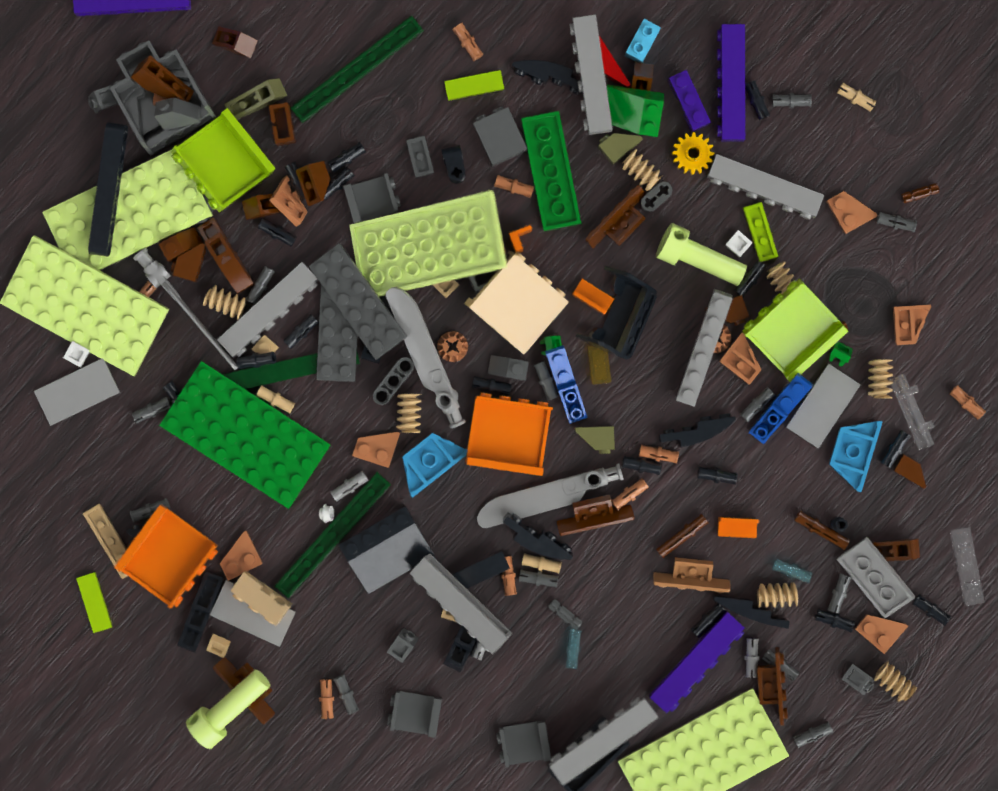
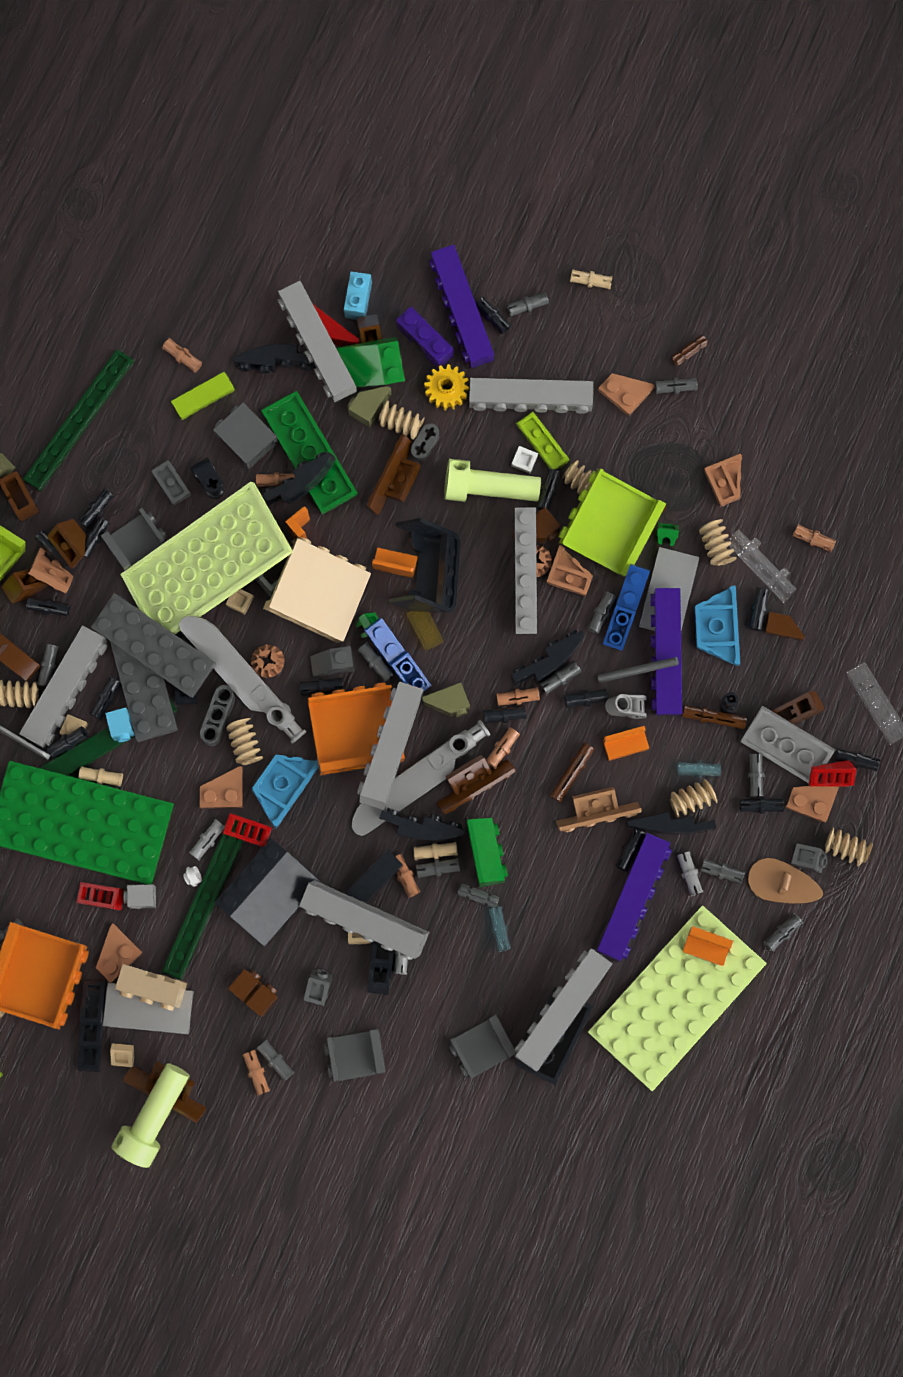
camera: 10 degrees left, 10 degrees down
reddish brown bracket [757,647,788,726] -> none
none -> red slope [76,882,125,910]
none -> medium azure brick [105,708,135,742]
none -> light grey brick [124,885,156,909]
none -> red slope [223,813,272,847]
none -> reddish brown piece [228,969,279,1017]
none -> black slope [261,452,336,506]
none -> light grey brick [357,682,423,810]
none -> green slope [467,818,508,888]
none -> dark grey pin [539,661,582,695]
none -> dark grey bar [598,657,679,683]
none -> light grey piece [605,694,647,719]
none -> dark purple brick [650,588,682,716]
none -> orange panel [683,926,733,966]
none -> medium nougat shield [748,858,823,904]
none -> red slope [809,760,856,787]

